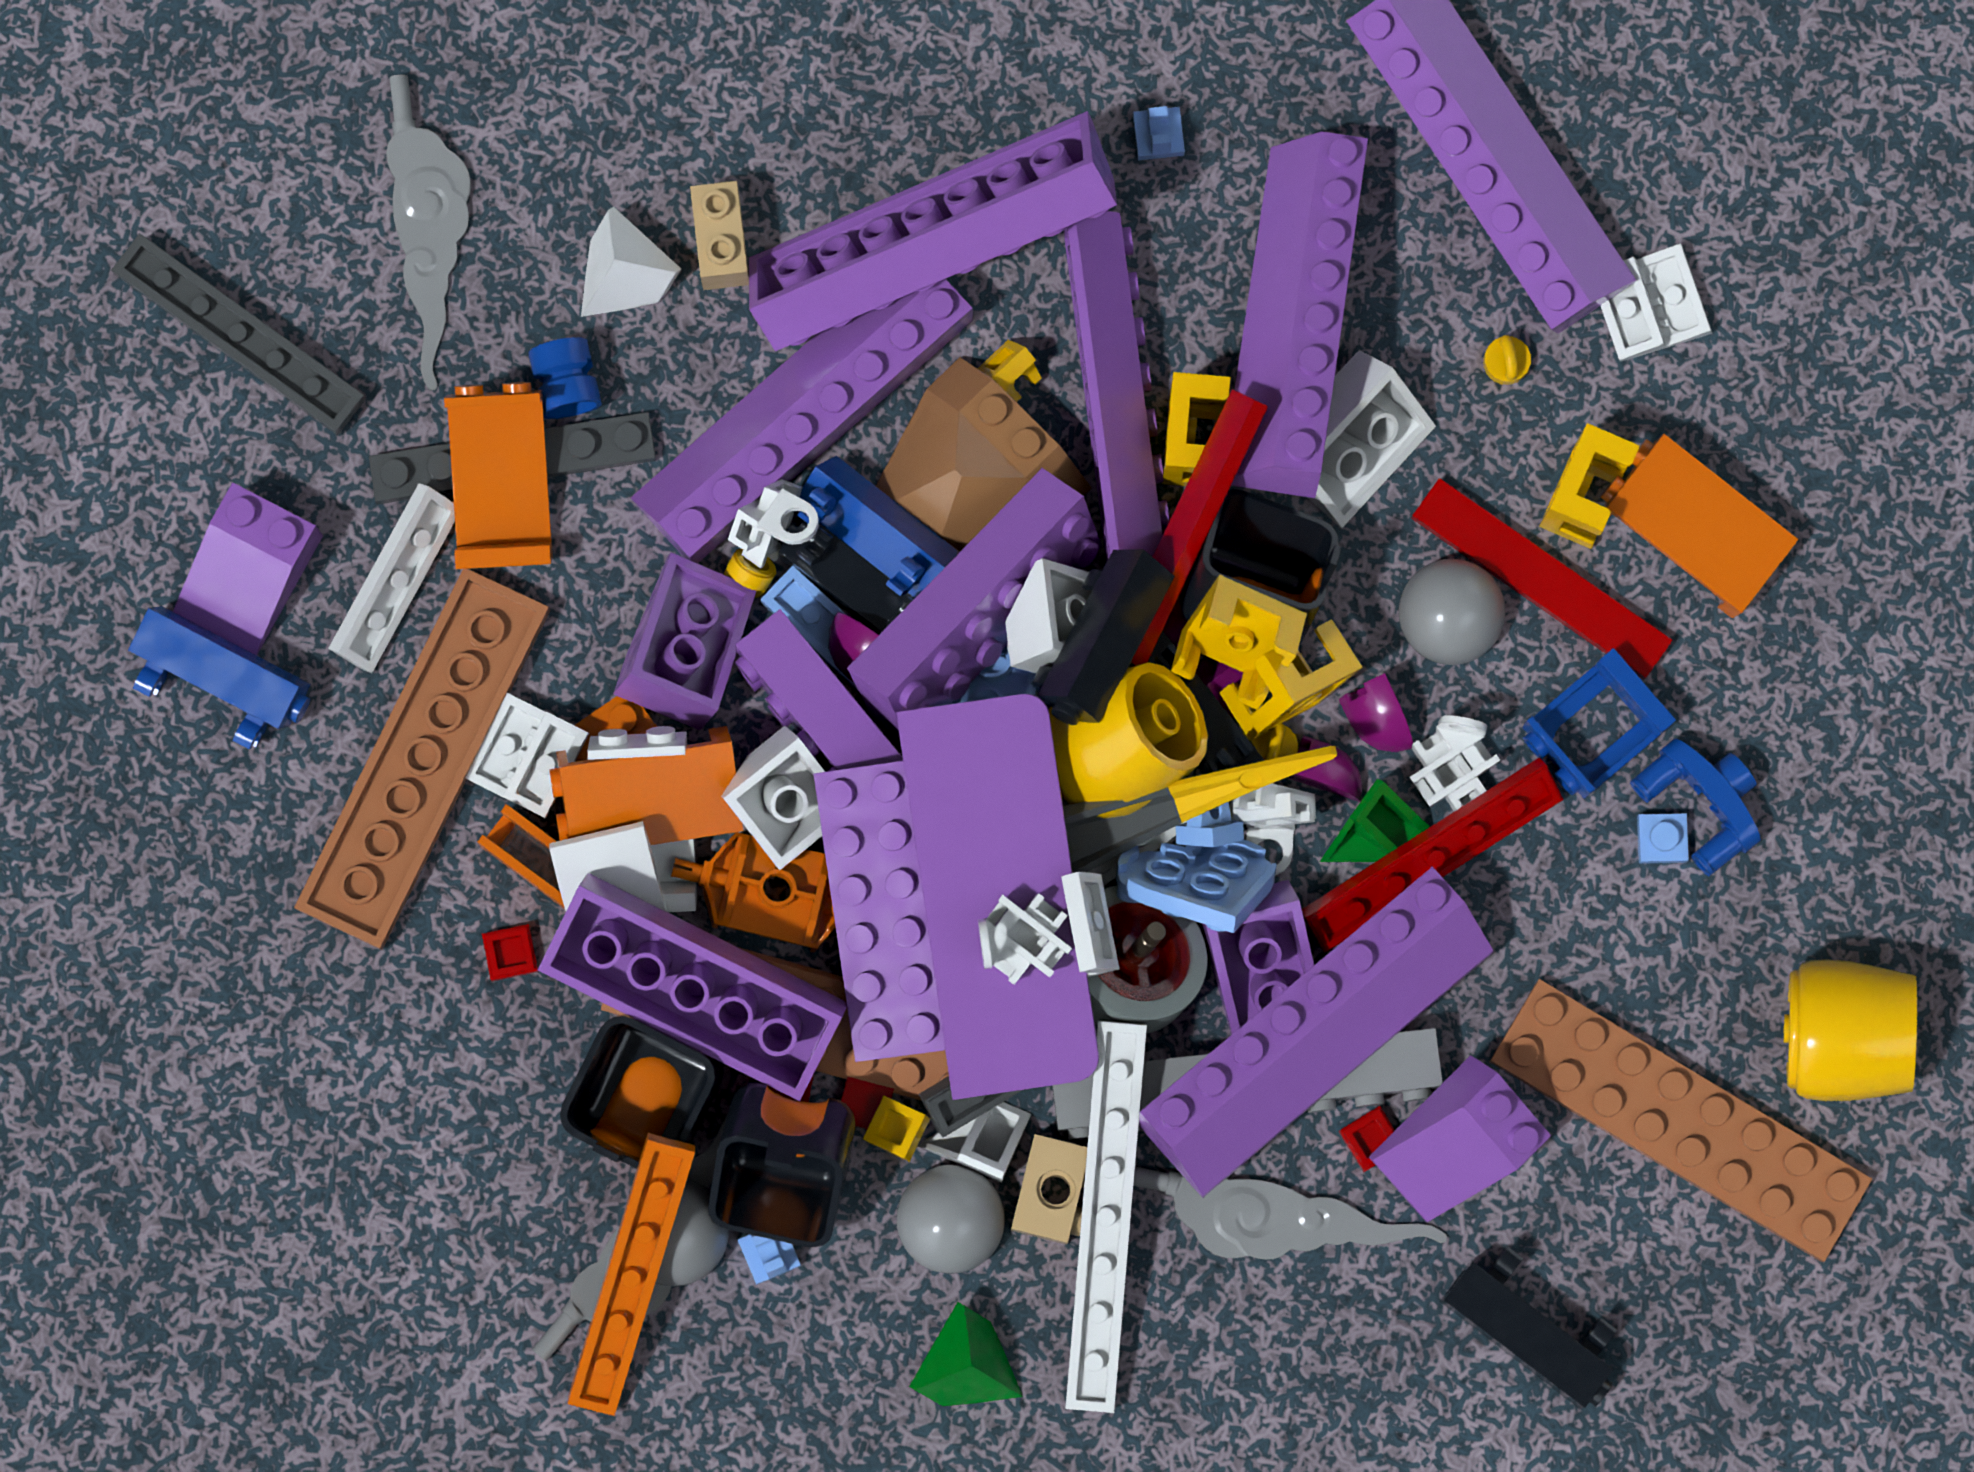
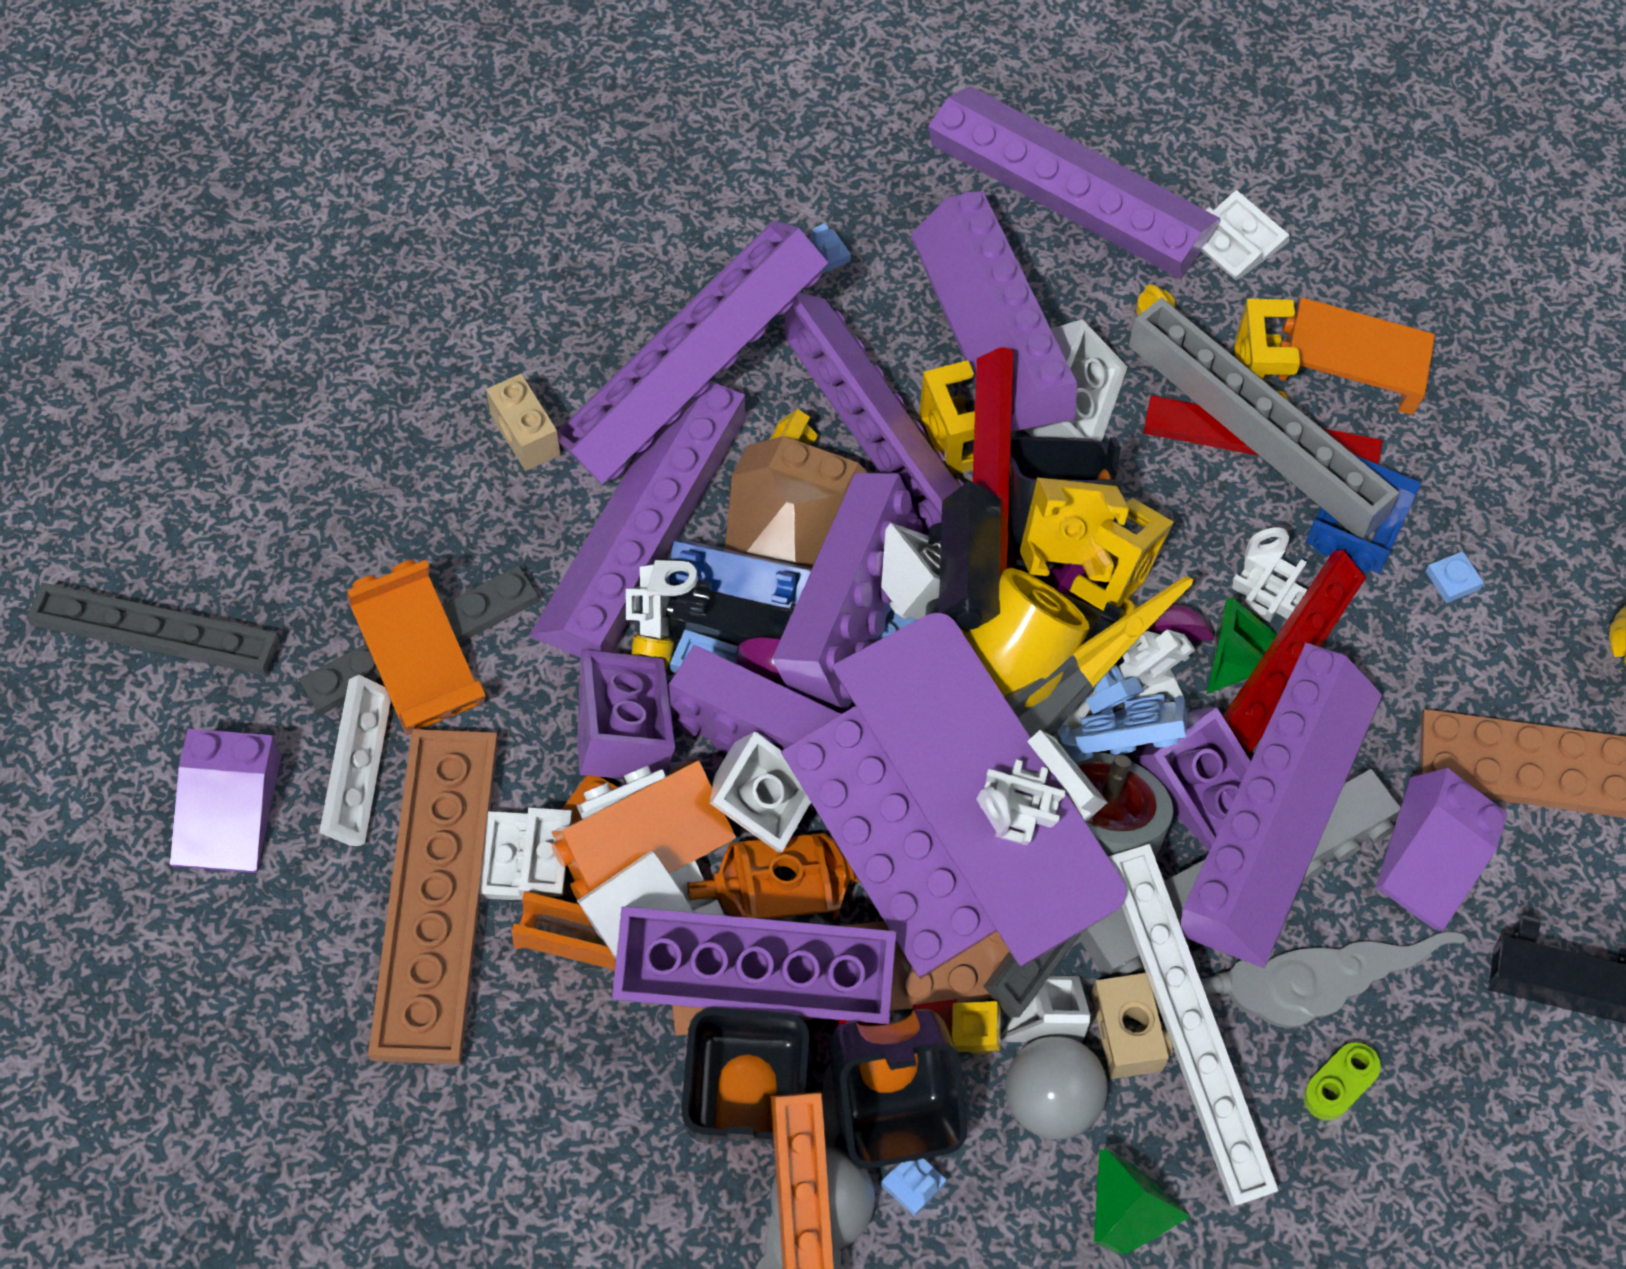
camera: 25 degrees left, 20 degrees down
blue brick [128,606,311,749] -> none
light grey piece [386,74,471,391] -> none
red tile [482,924,539,982] -> none
blue wheel [528,337,602,419] -> none
white slope [581,207,681,317] -> none
red tile [1338,1106,1395,1173] -> none
magenta brick [1339,673,1413,753] -> none
light grey piece [1398,559,1505,665] -> none
blue connector [1630,739,1761,877] -> none
none -> light grey brick [1129,297,1399,540]
none -> lime plate [1303,1043,1381,1121]

